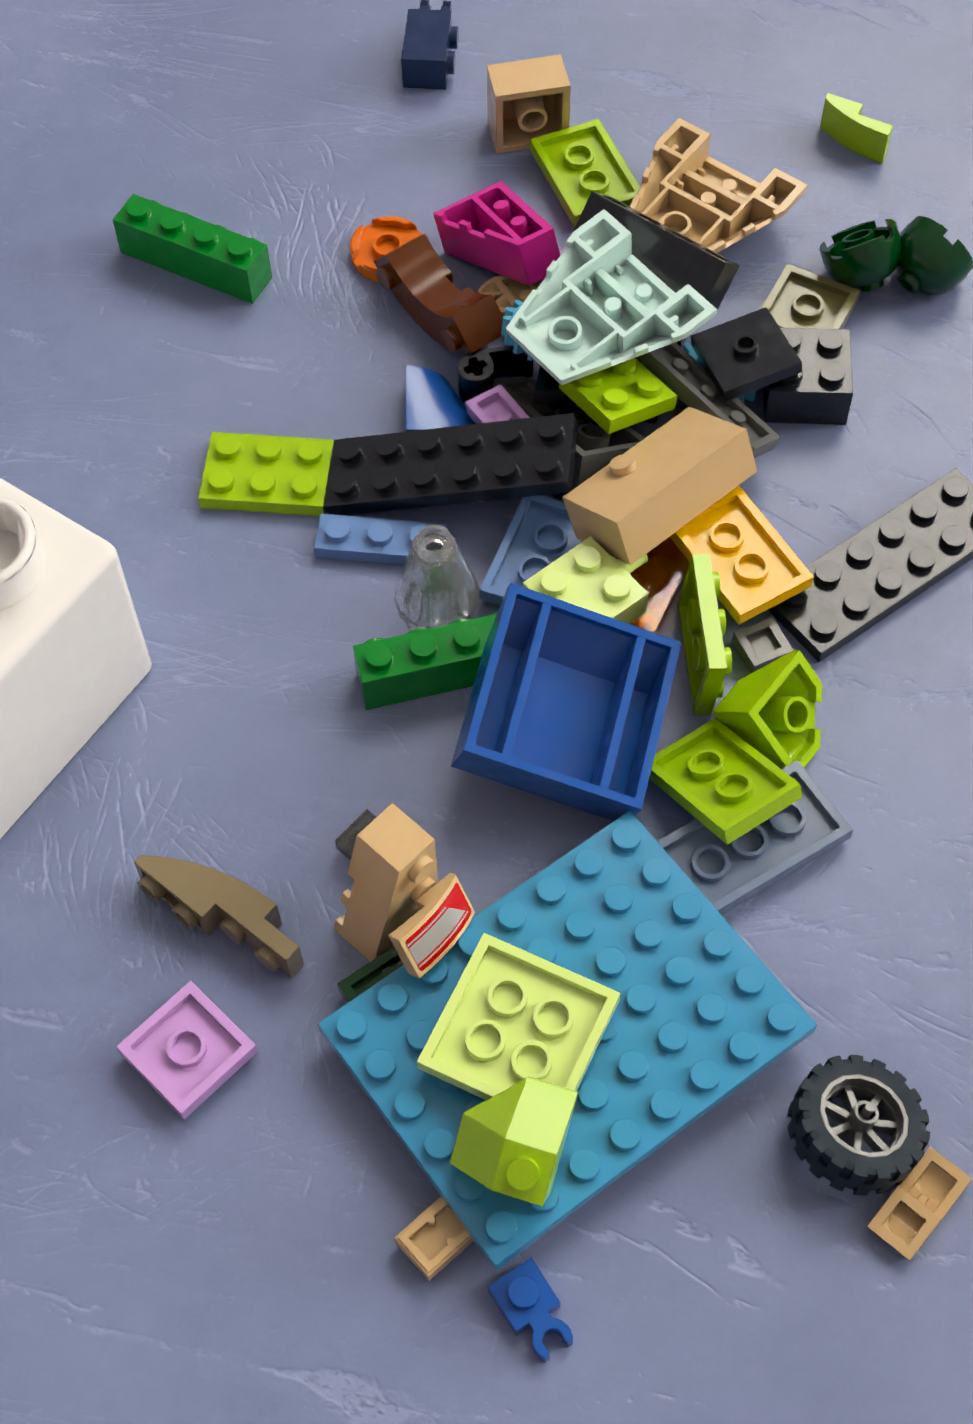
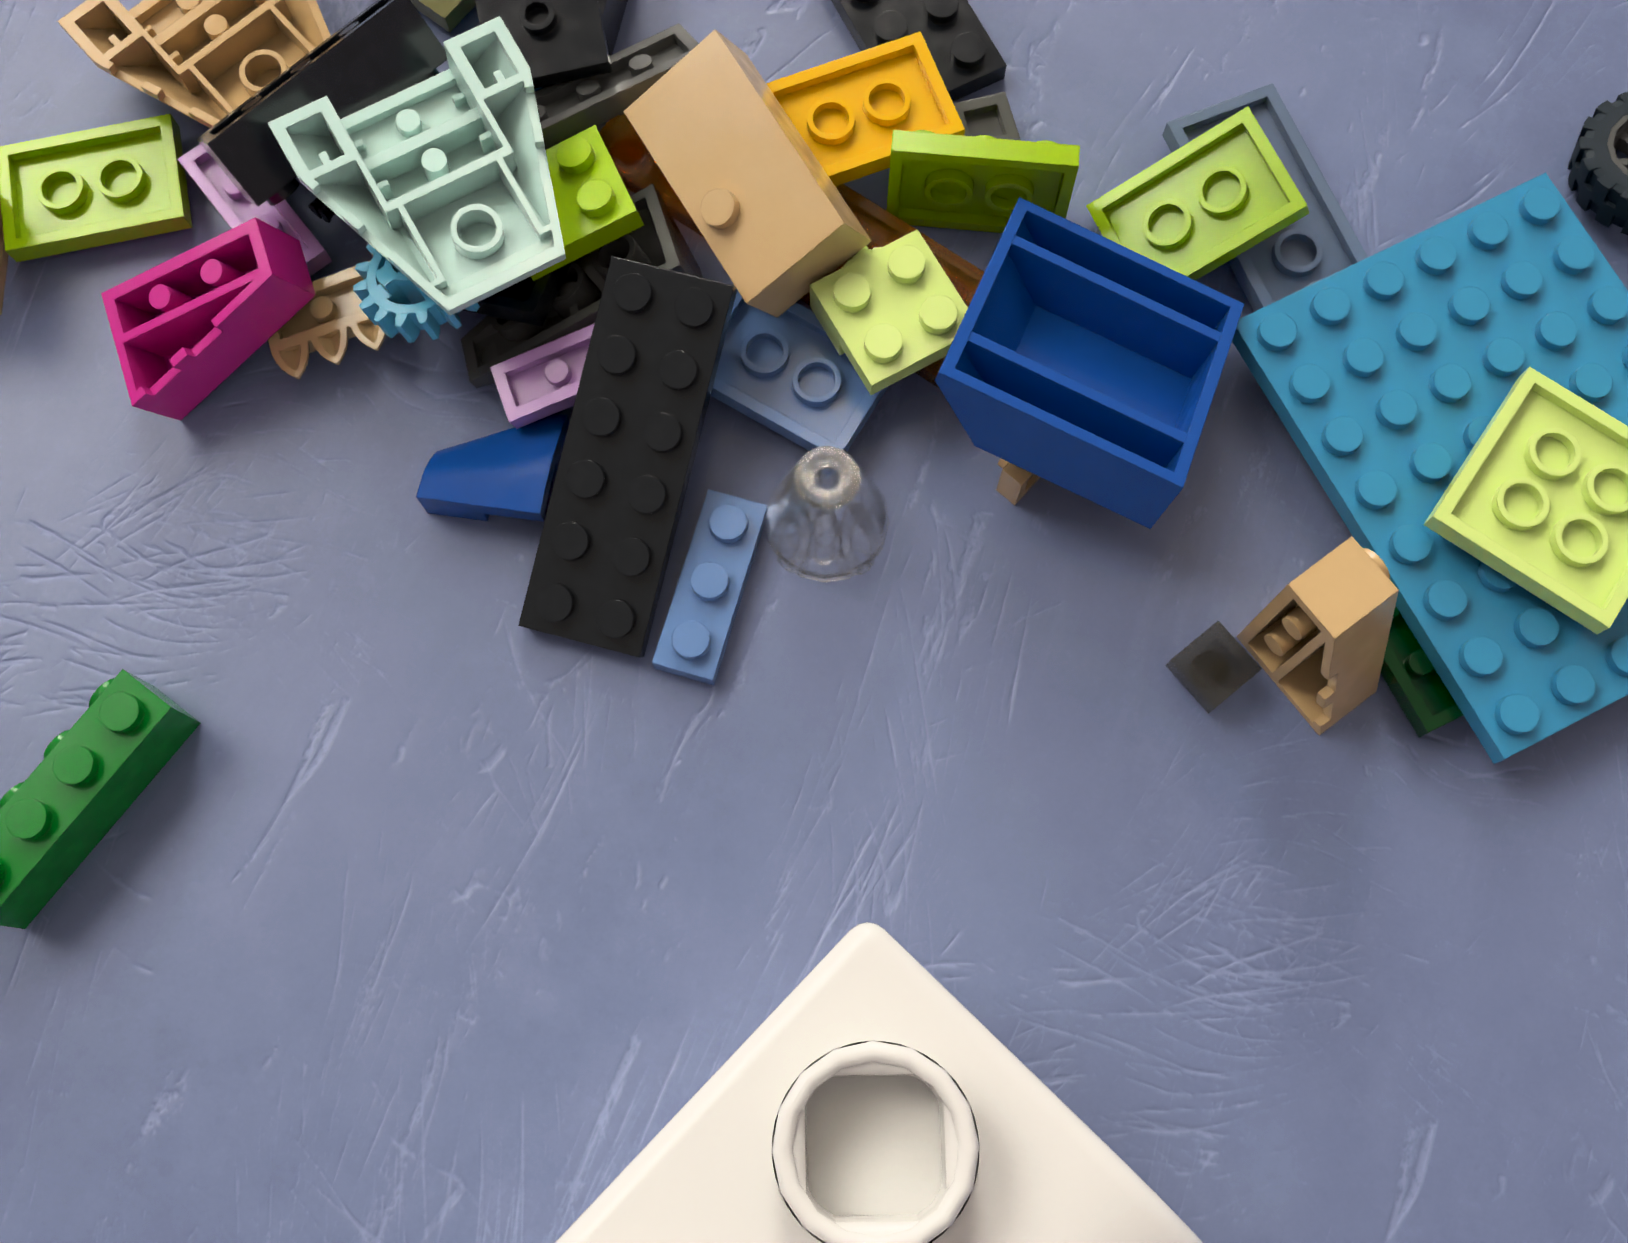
camera: 80 degrees left, 15 degrees up
lavender plate [116,980,258,1120] -> none
dark tan slope [134,855,304,979] -> none
lime plate [198,432,334,516] -> none
orange tile [350,216,423,282] -> none
green brick [353,611,498,710] -> none
reddish brown brick [374,234,503,354] -> none
slope [388,872,475,979] -> none
black panel [457,346,533,404] -> none
lime slope [712,650,823,769] -> none

